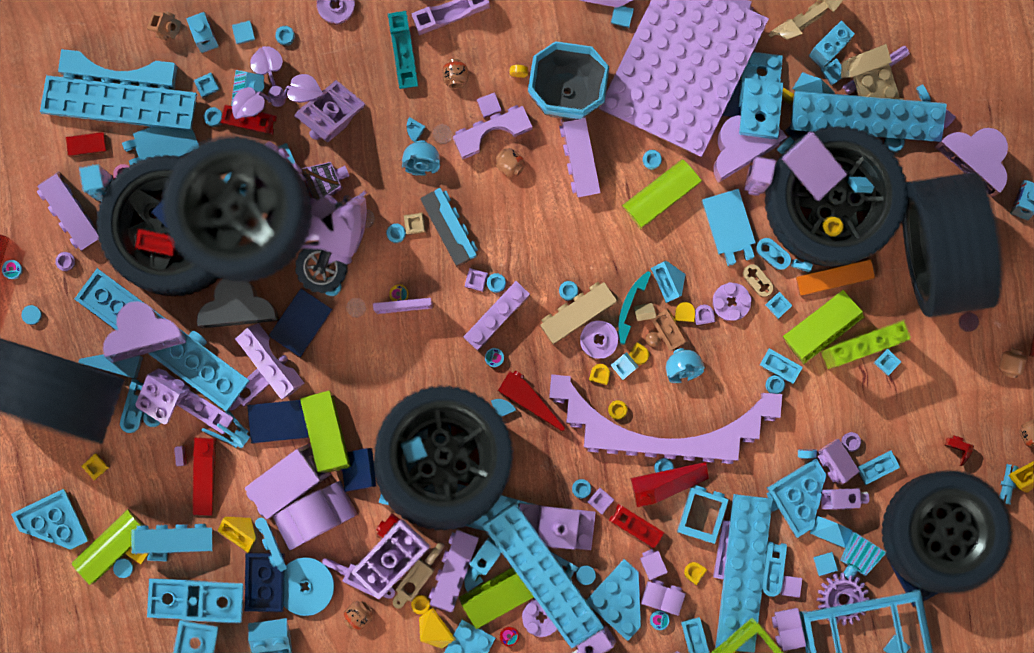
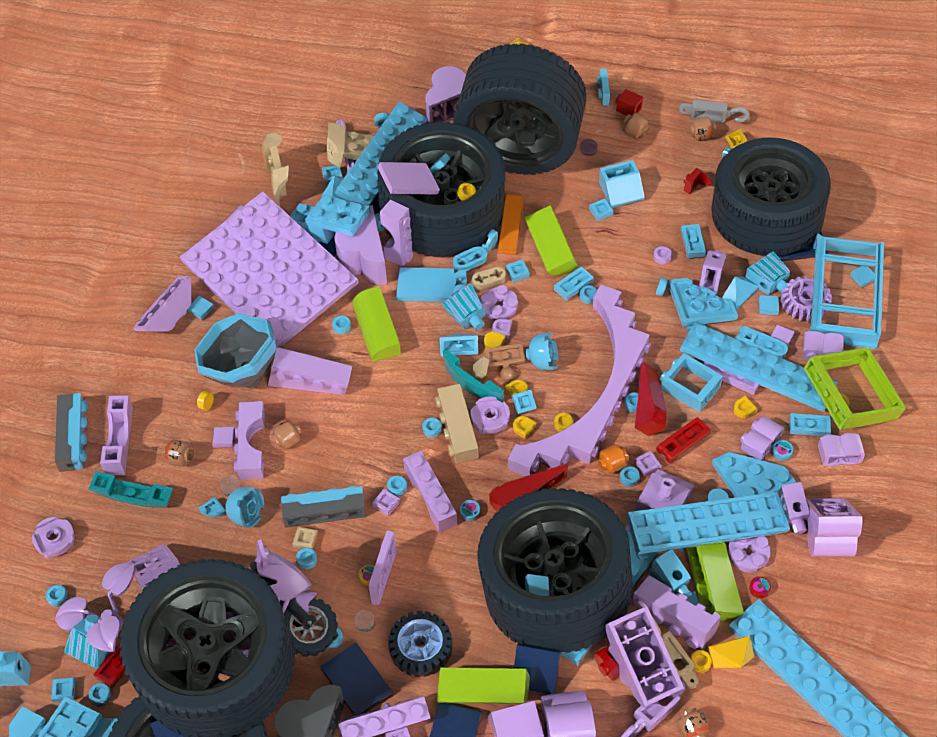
camera: 70 degrees left, 30 degrees down
medium azure tile [232,21,255,45] -> none
lavender brick [640,549,667,580] -> none
medium azure window [809,21,855,69] -> none
lavender slope [817,439,860,484] -> none
lime window [821,321,911,369] -> none
none -> wheel [389,611,452,677]
none -> medium azure torso [442,283,486,331]
none -> orange head [598,444,629,474]
none -> slope [599,160,645,208]

